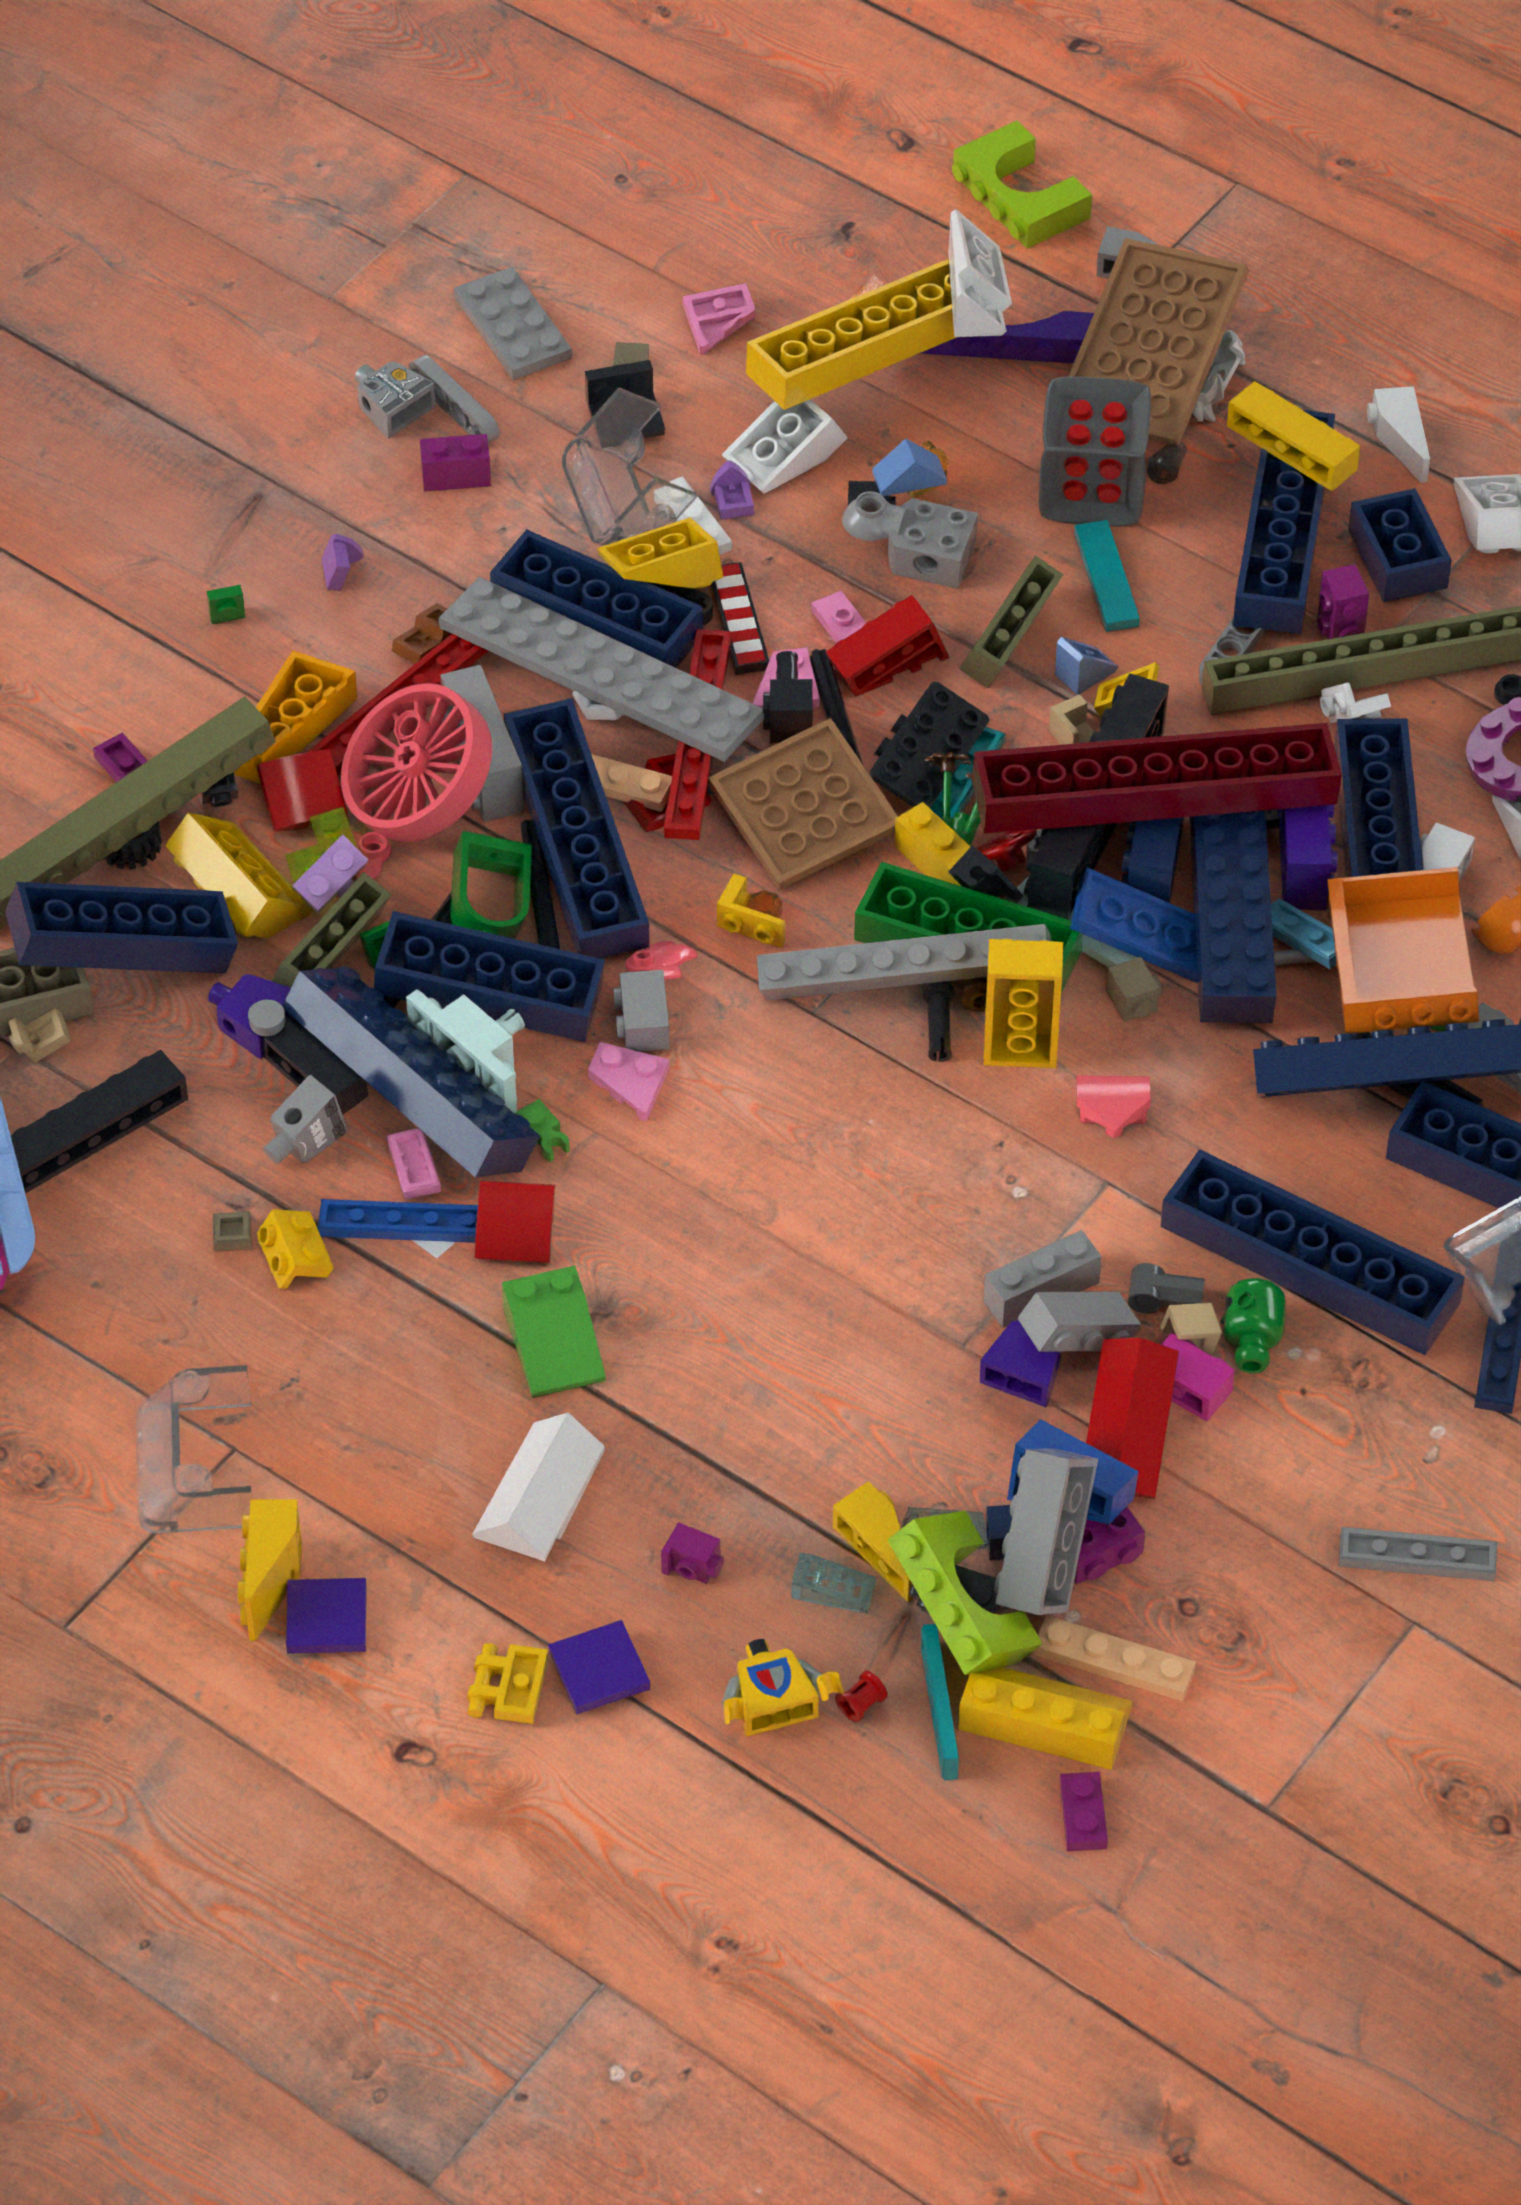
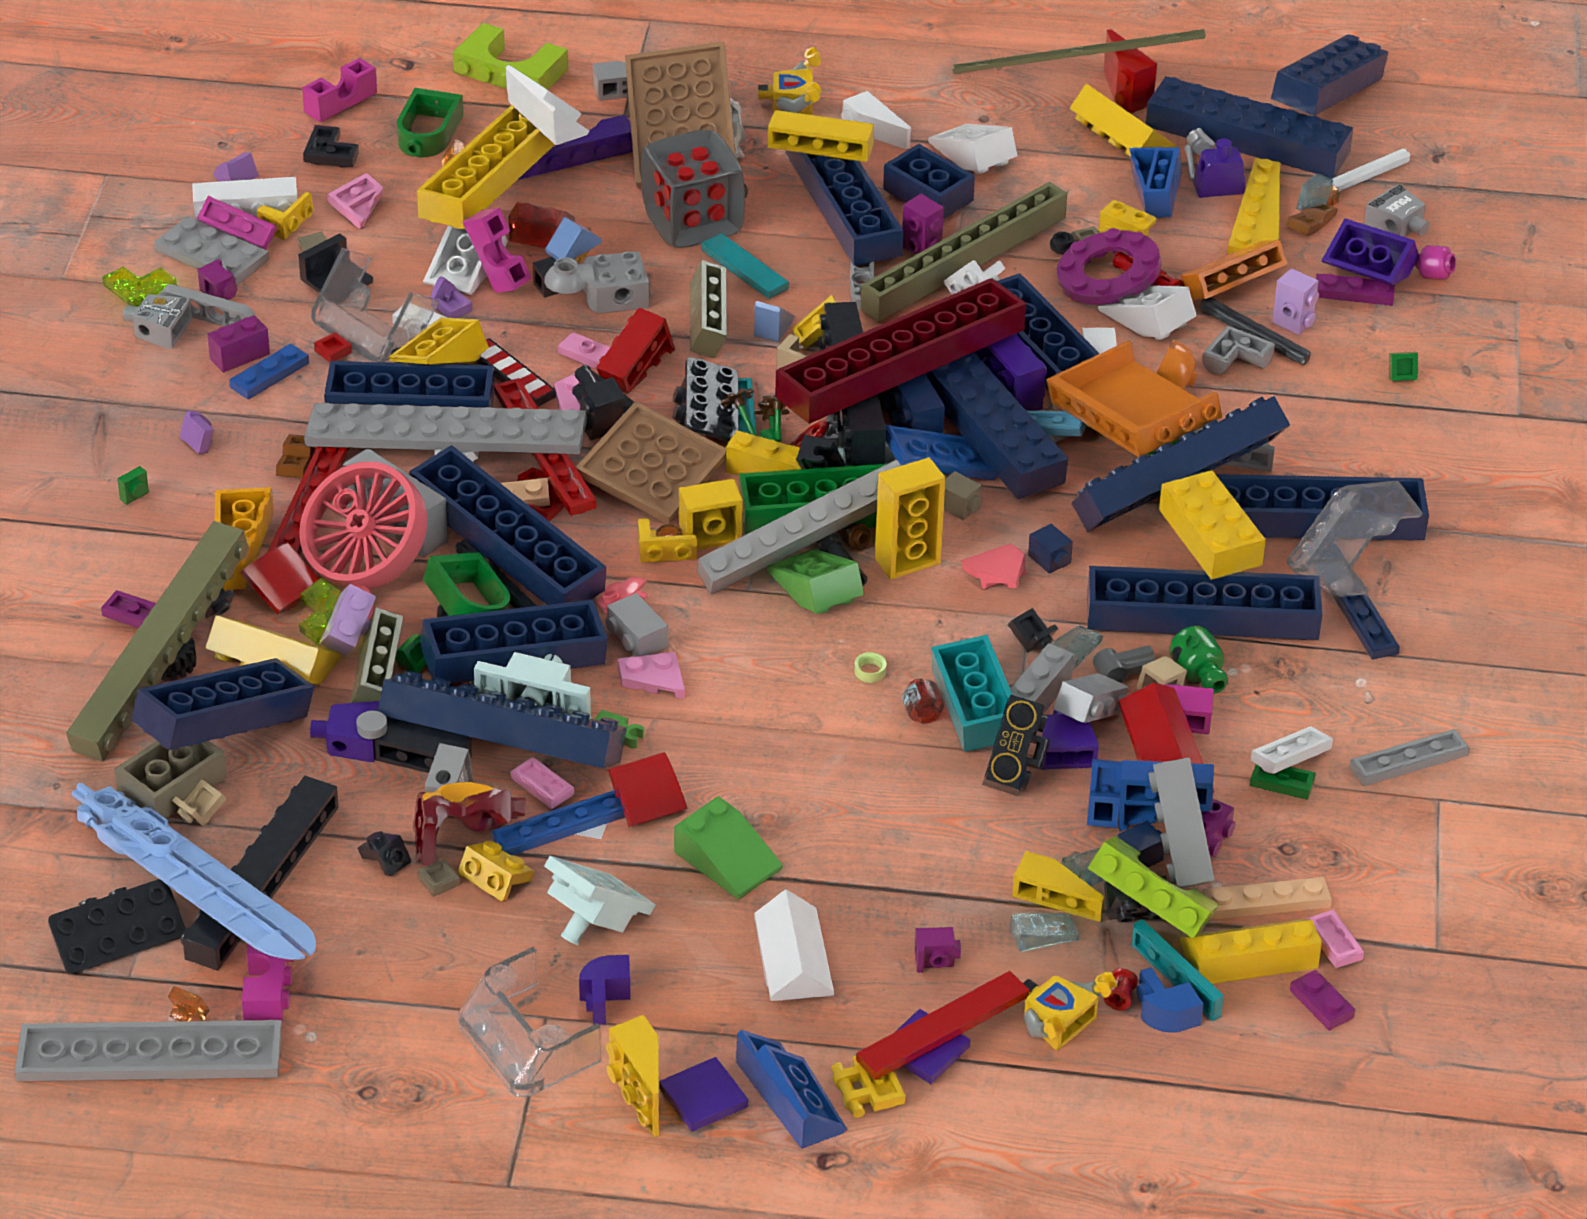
camera: 30 degrees left, 10 degrees down
none -> clear neon green plate [102,266,177,307]
none -> white brick [192,177,298,222]
none -> dark pink tile [197,196,278,250]
none -> magenta brick [197,259,237,300]
none -> medium lavender tile [213,152,259,182]
none -> blue plate [229,343,309,399]
none -> yellow bracket [257,192,314,240]
none -> dark pink arch [302,58,377,122]
none -> black plate [303,125,359,167]
none -> red plate [314,332,352,363]
none -> black bracket [357,831,411,876]
none -> green window [397,87,463,157]
none -> dark red hips [413,782,526,866]
none -> dark pink arch [463,208,532,293]
none -> clear red slope [508,202,575,248]
none -> light aqua brick [544,856,656,945]
none -> dark purple brick [579,955,631,1025]
none -> yellow brick [679,479,743,550]
none -> blue slope [735,1029,847,1149]
none -> torso [758,47,822,115]
none -> bright green slope [766,549,864,614]
none -> yellowish green piece [854,652,887,683]
none -> red tile [856,970,1030,1081]
none -> clear red head [902,679,945,724]
none -> teal slope [931,634,1013,752]
none -> black piece [982,695,1050,796]
none -> black bracket [1008,608,1058,653]
none -> dark blue brick [1028,523,1073,574]
none -> clear light blue slope [1050,625,1103,670]
none -> blue brick [1087,759,1122,828]
none -> blue brick [1136,967,1203,1033]
none -> yellow brick [1159,470,1266,580]
none -> green tile [1249,764,1316,800]
none -> white plate [1250,726,1333,774]
none -> bright pink plate [1306,910,1364,968]

